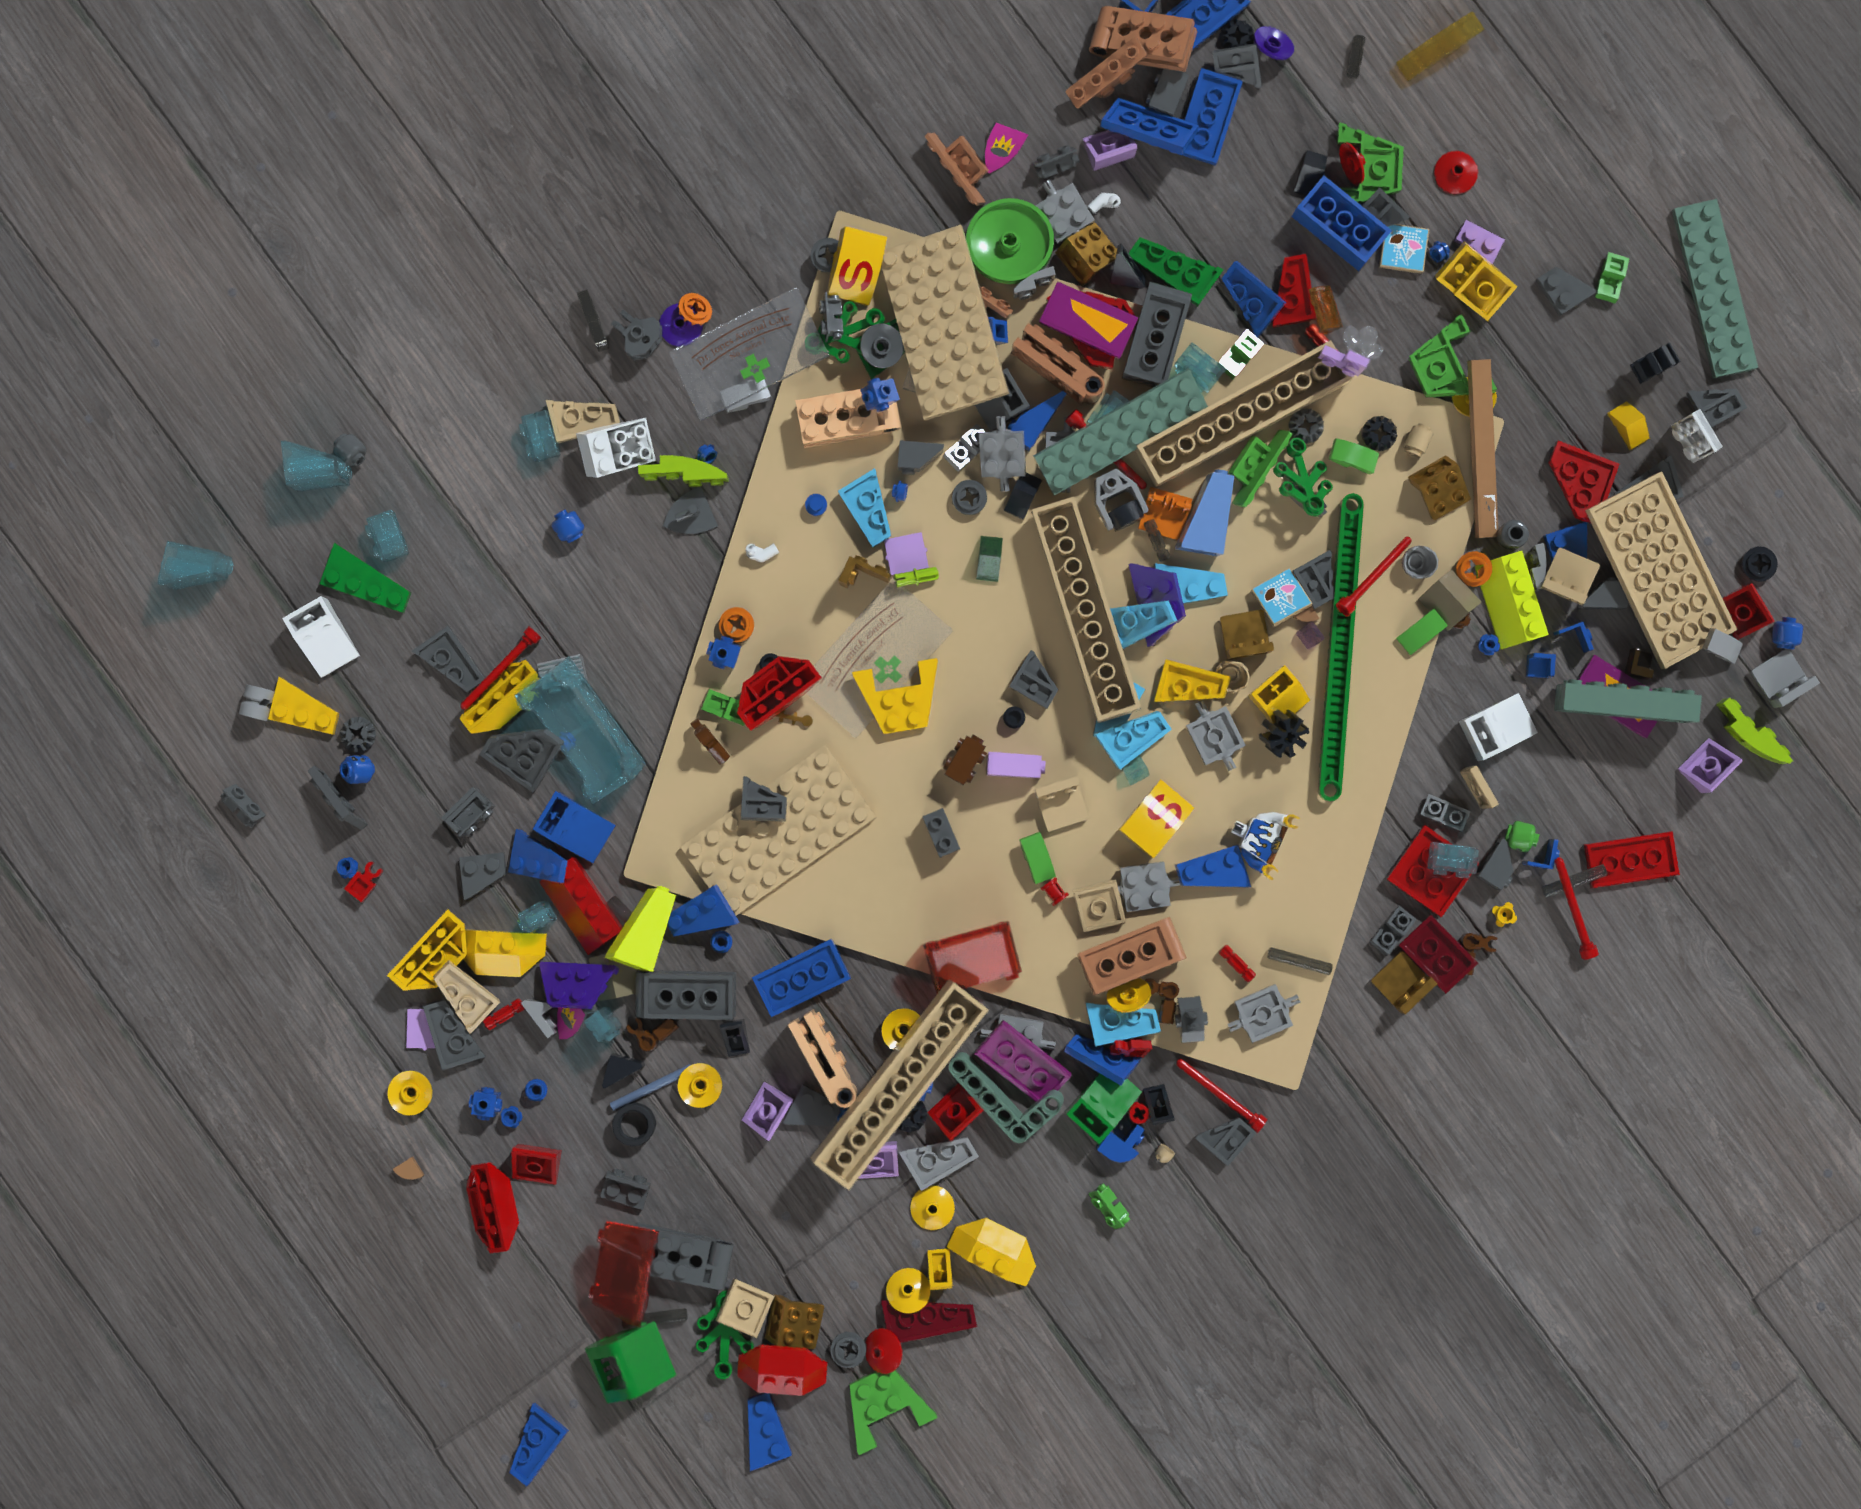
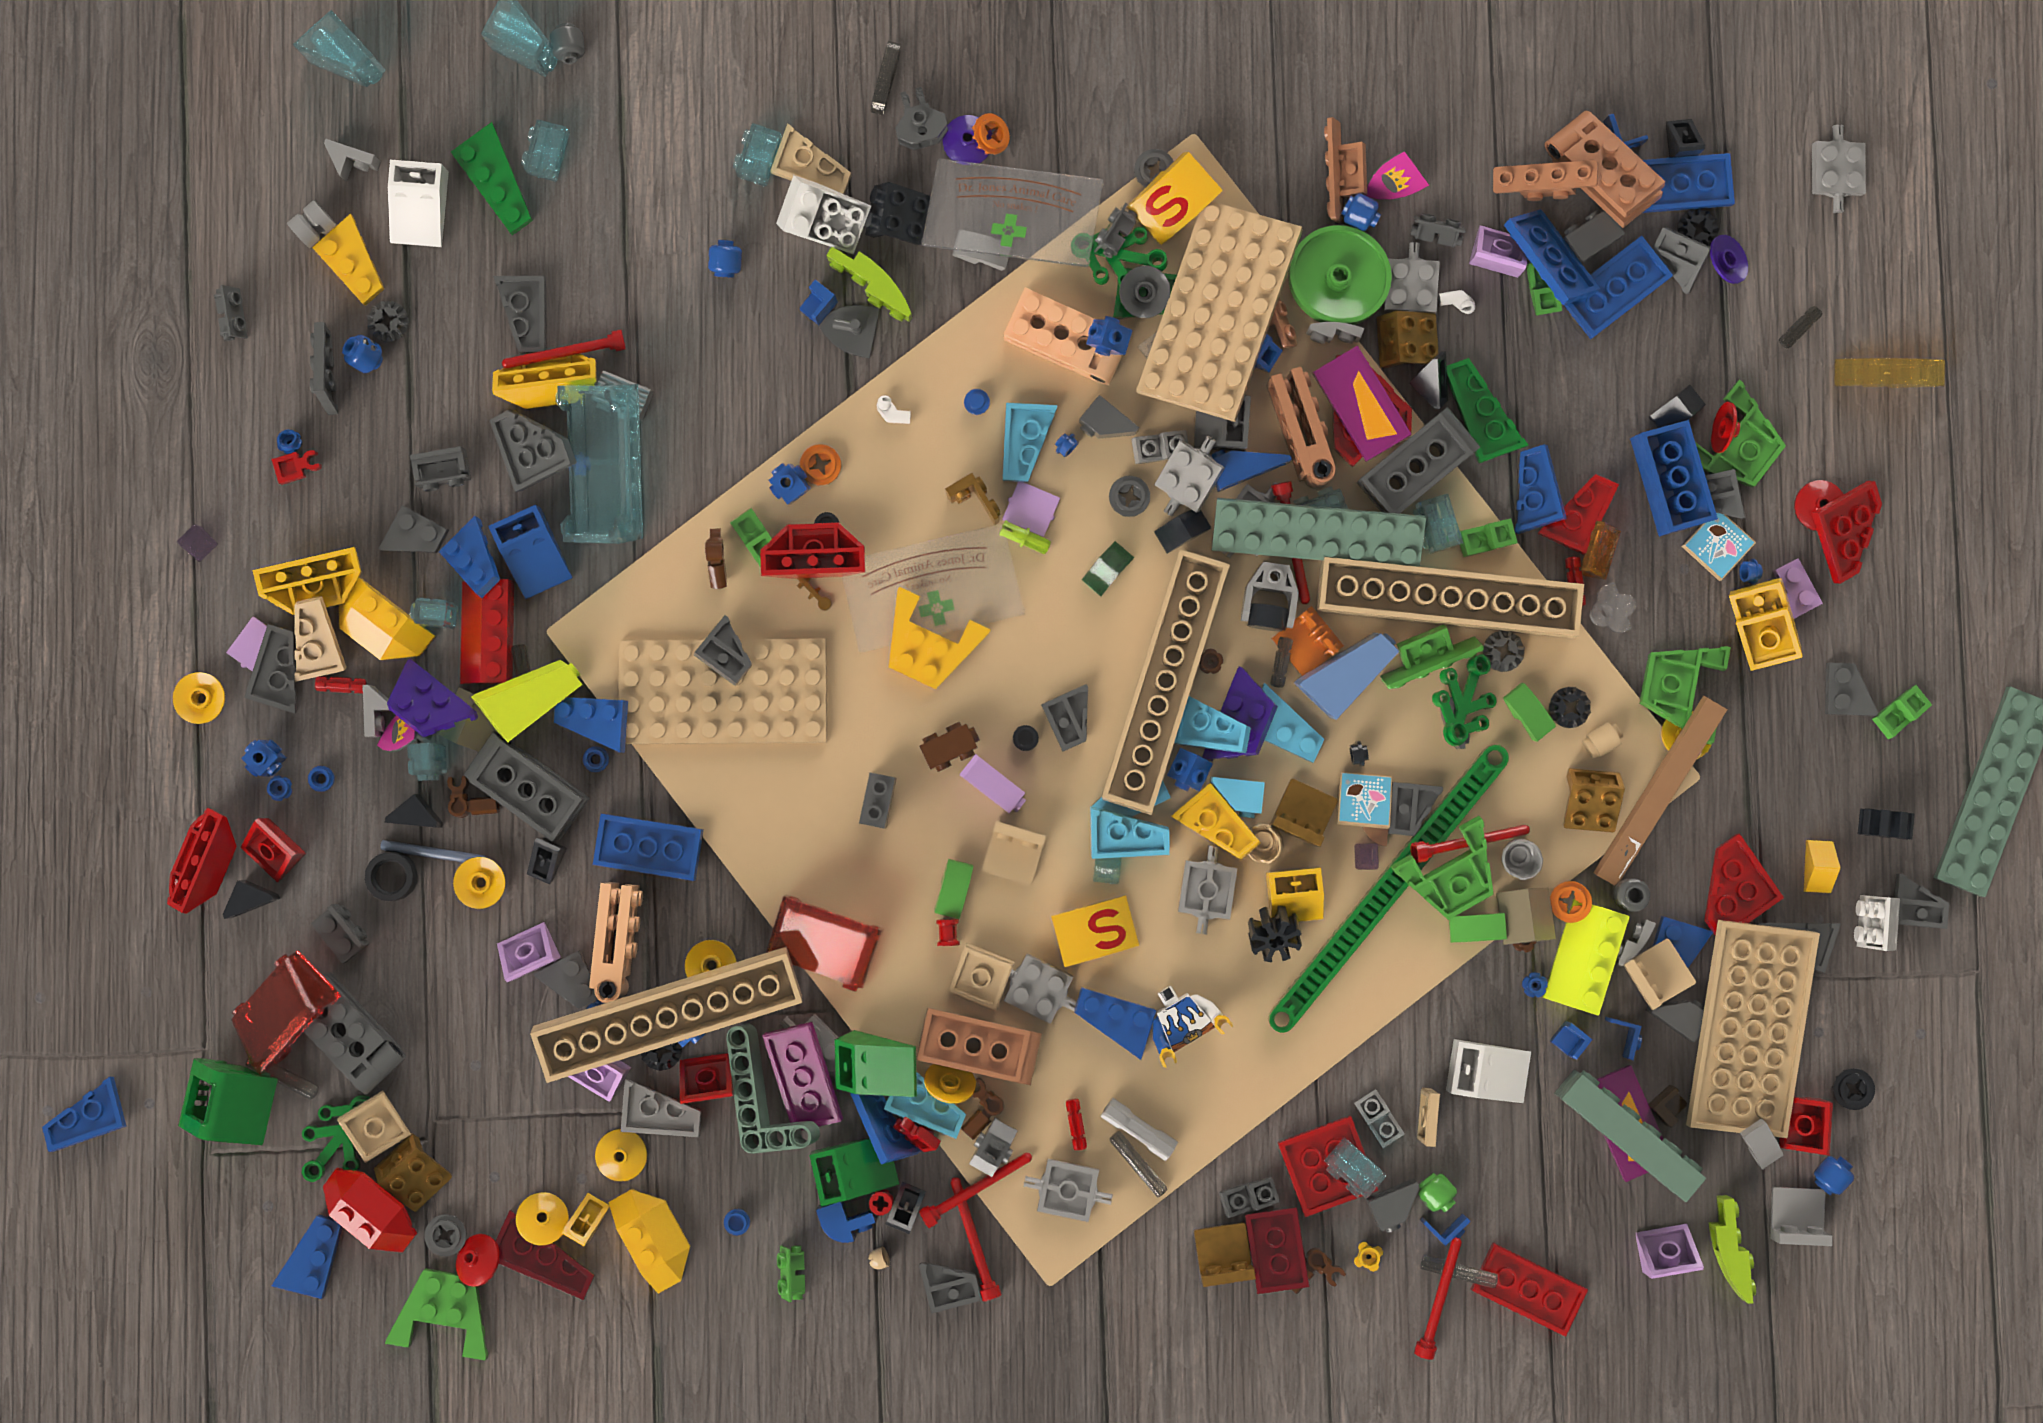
camera: 35 degrees right, 0 degrees up
medium nougat tile [393,1157,424,1180] -> none
blue plate [697,444,717,464] -> none
lavender plate [1318,345,1370,377] -> none
none -> clear purple slope [177,524,218,562]
none -> black slope [223,880,280,919]
none -> light grey slope [324,139,381,181]
none -> blue plate [724,1209,750,1236]
none -> blue panel [800,280,838,325]
none -> slope [834,1030,917,1097]
none -> black bracket [865,182,932,245]
none -> red piece [919,1152,1032,1228]
none -> light grey axle [1100,1098,1178,1161]
none -> blue brick [1167,748,1213,792]
none -> reddish brown plate [1199,649,1223,674]
none -> medium azure slope [1210,777,1265,818]
none -> blue head [1341,193,1381,232]
none -> black plate [1350,741,1369,767]
none -> bright green wing [1390,815,1494,920]
none -> bright green slope [1526,263,1562,315]
none -> red plate [1812,481,1882,584]

